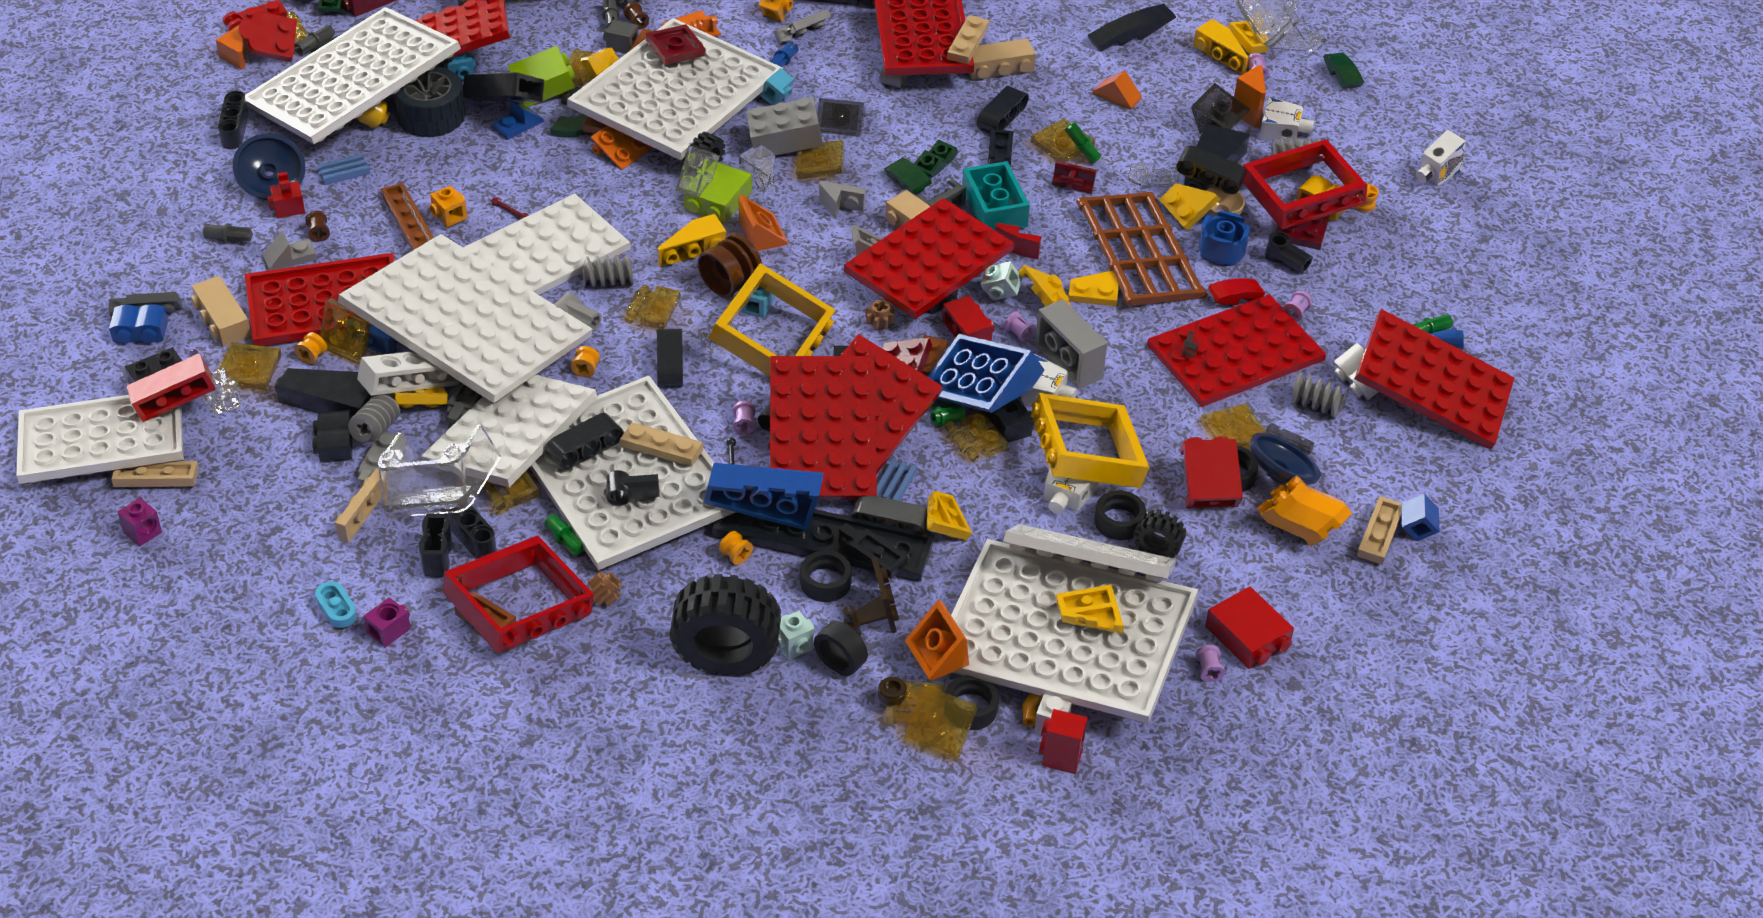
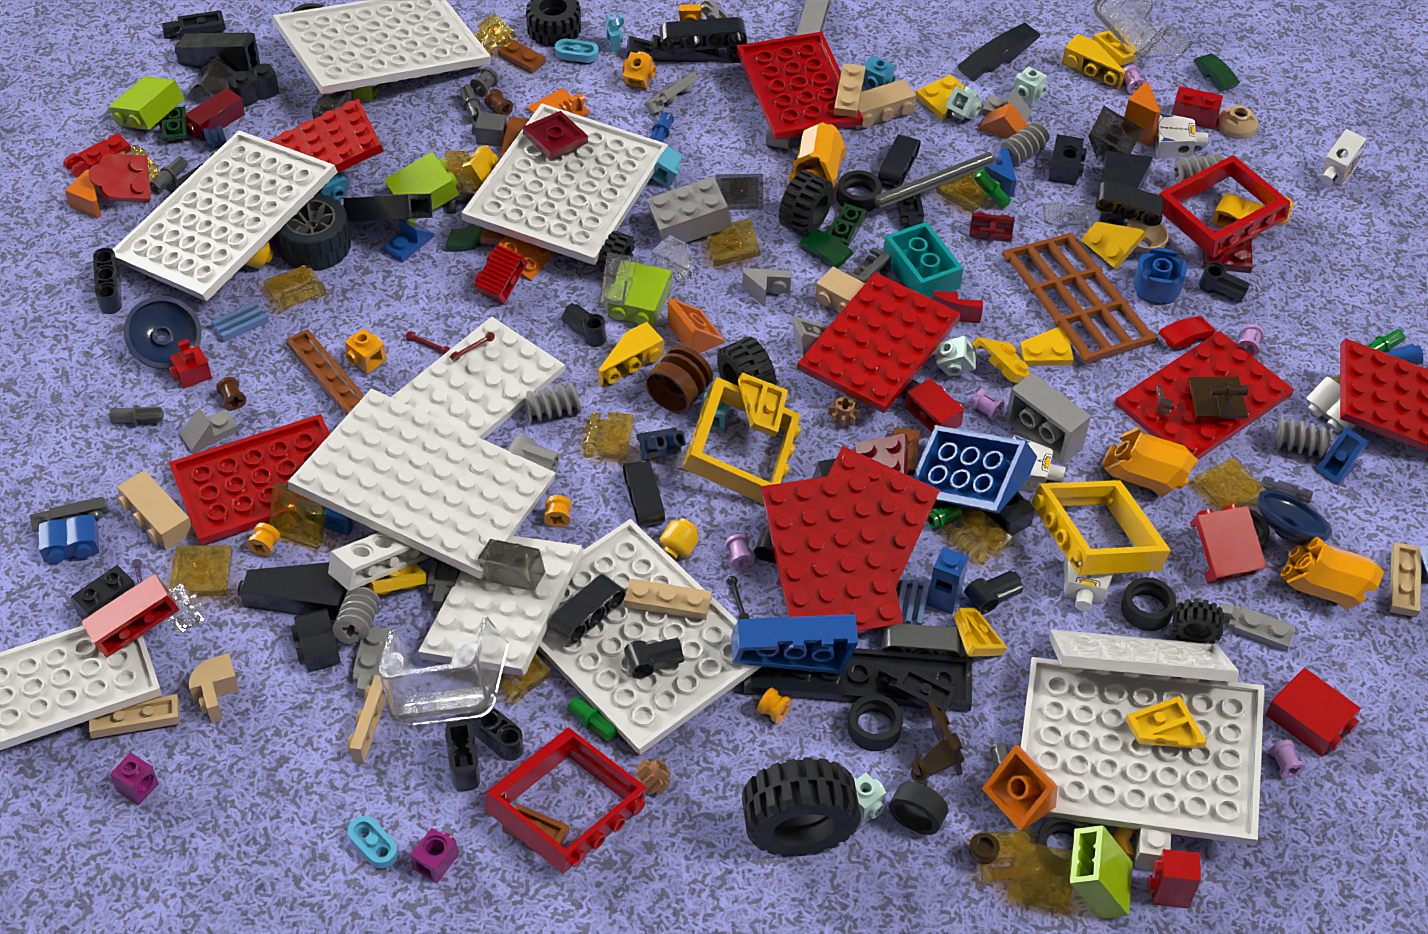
camera: 10 degrees left, 5 degrees up
none -> tan brick [189,653,240,723]
none -> dark blue wheel [203,125,226,151]
none -> clear yellow plate [263,265,327,313]
none -> dark red hinge [450,332,495,362]
none -> red brick [474,244,528,304]
none -> clear smoke brick [478,538,546,592]
none -> black piece [562,303,607,347]
none -> dark blue hips [636,427,686,460]
none -> yellow head [660,518,699,560]
none -> black tyre [717,336,777,387]
none -> yellow wing [738,373,788,437]
none -> black tyre [779,170,834,236]
none -> light orange brick [789,122,846,188]
none -> black tyre [837,170,882,212]
none -> dark azure brick [862,55,896,89]
none -> dark grey axle [874,152,995,209]
none -> yellow wing [916,74,964,120]
none -> blue brick [927,547,969,614]
none -> light aqua brick [945,86,982,121]
none -> black piece [964,570,1023,615]
none -> light grey slope [982,88,1031,122]
none -> blue slope [984,149,1016,197]
none -> light grey piece [1000,122,1050,167]
none -> light aqua brick [1014,66,1047,107]
none -> black brick [1048,134,1087,185]
none -> lime brick [1070,825,1133,919]
none -> light orange brick [1101,427,1198,497]
none -> red brick [1171,86,1223,130]
none -> dark brown plate [1188,377,1248,419]
none -> tan piece [1217,105,1259,139]
none -> light grey hinge [1219,603,1295,652]
none -> blue slope [1316,427,1369,484]

